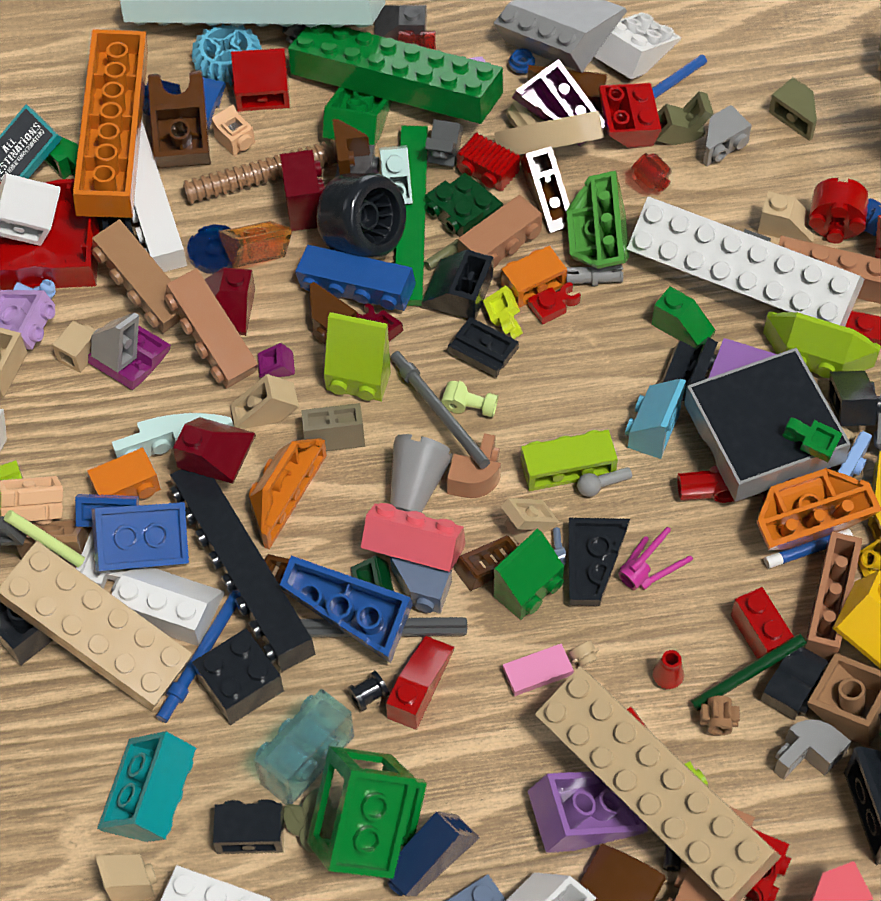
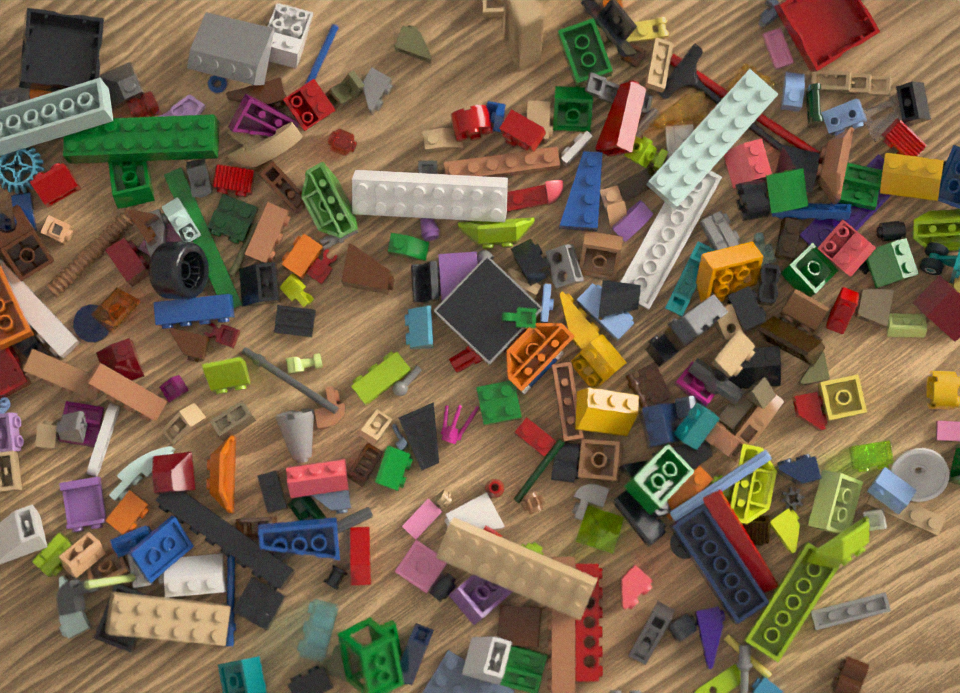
camera: 25 degrees left, 25 degrees up
none -> medium lavender panel [59,477,107,532]
none -> white beam [87,403,120,477]
none -> black brick [257,470,288,514]
none -> reddish brown slope [341,244,395,295]
none -> bright pink tile [395,540,447,593]
none -> medium lavender cone [420,218,440,241]
none -> black brick [429,573,457,602]
none -> white slope [444,492,505,530]
none -> green brick [476,380,522,426]
none -> clear neon green slope [575,505,624,554]

